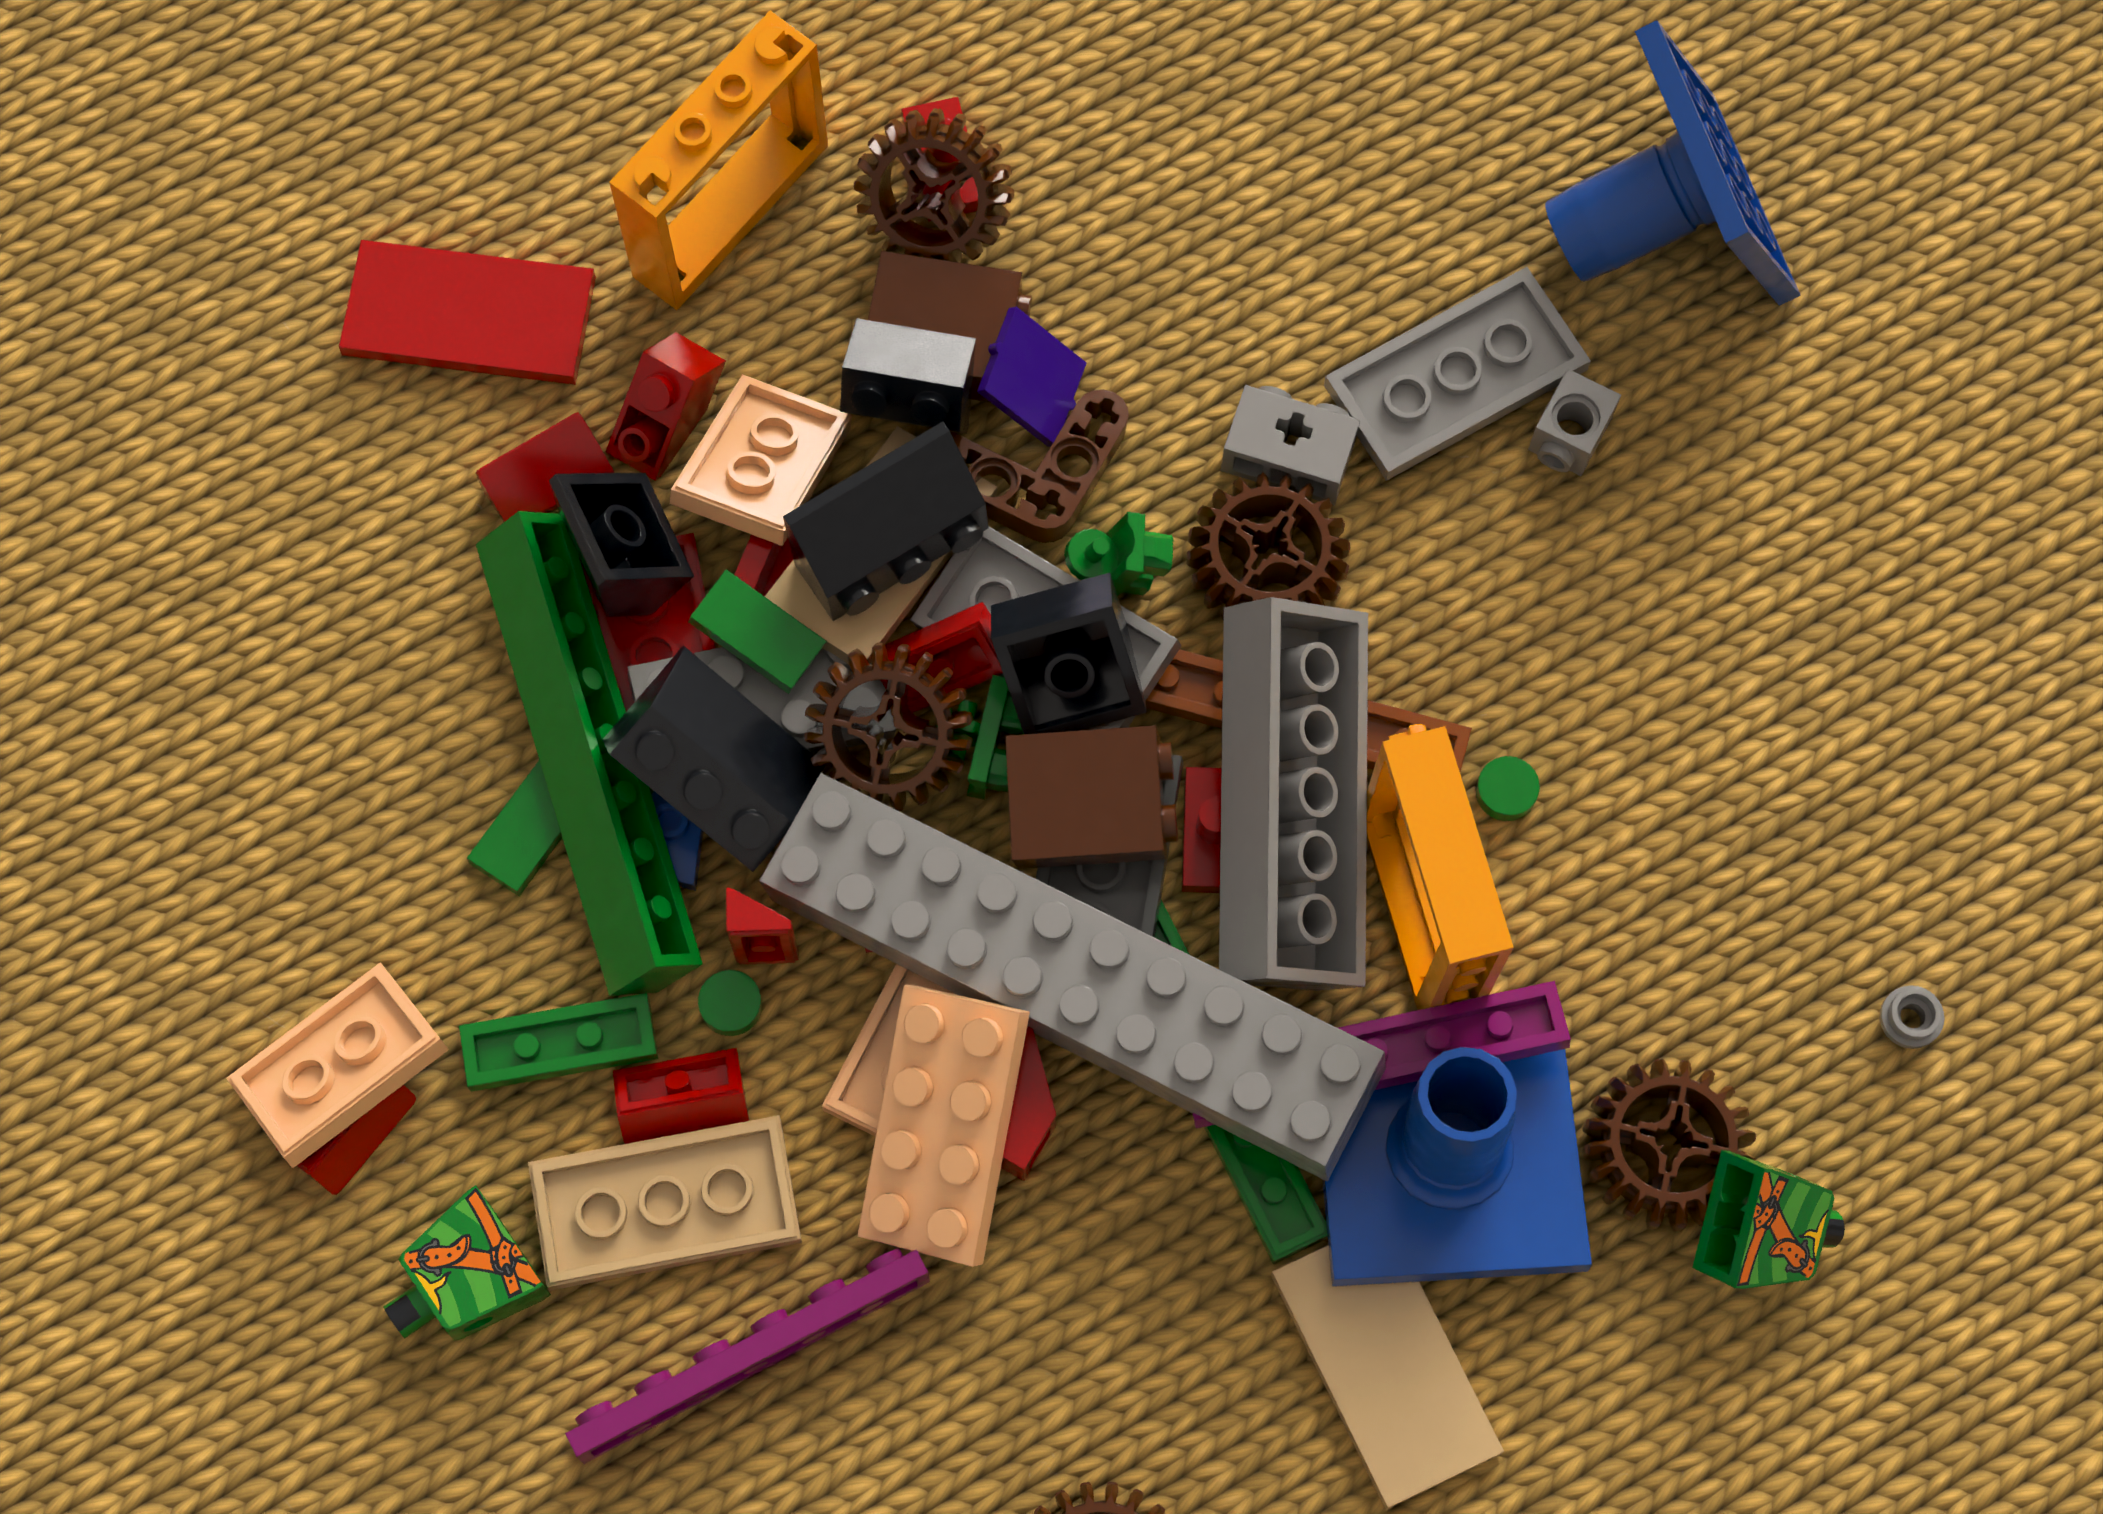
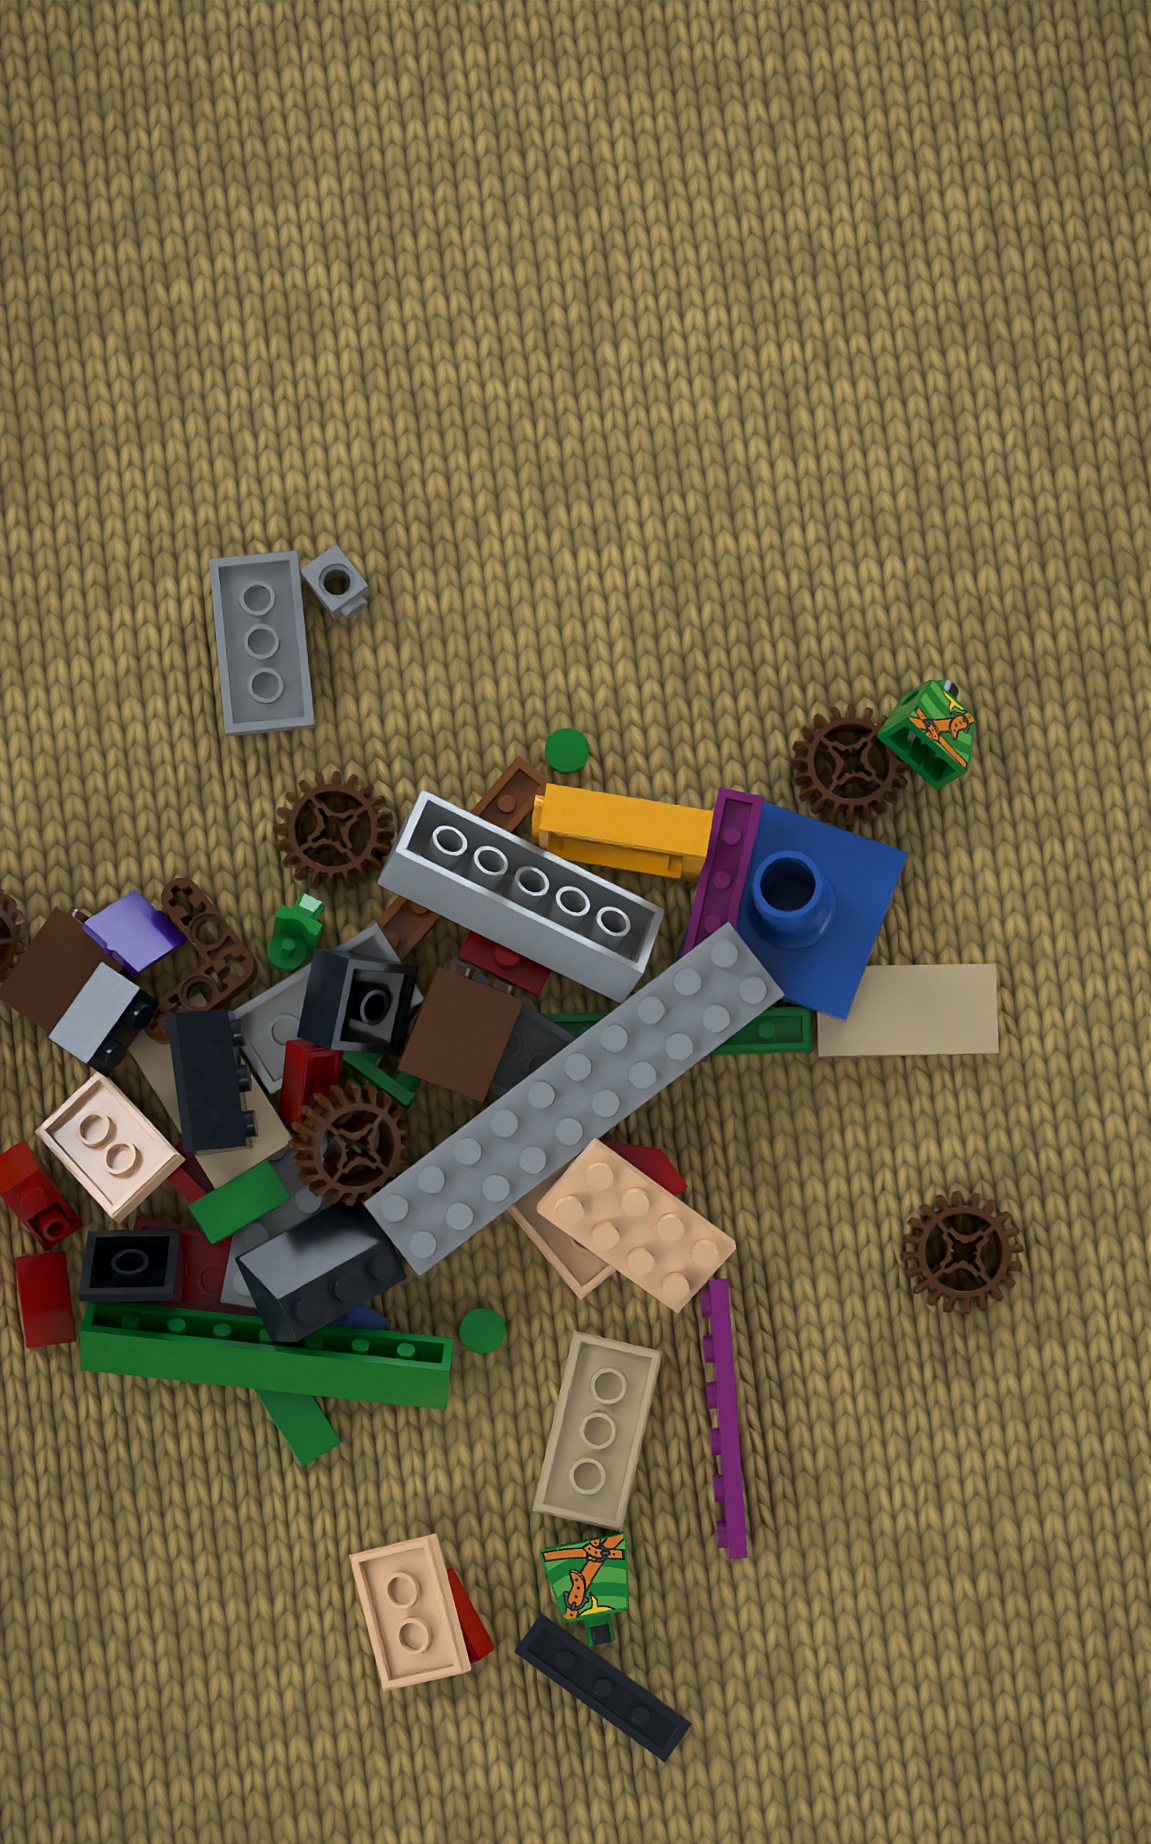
camera: 70 degrees left, 10 degrees up
green plate [459,993,659,1092] -> none
red slope [613,1048,749,1144] -> none
red slope [726,888,799,965] -> none
light grey brick [1221,385,1360,506] -> none
blue piece [1545,20,1801,306] -> none
light grey plate [1880,985,1944,1049] -> none
none -> black plate [514,1613,692,1762]

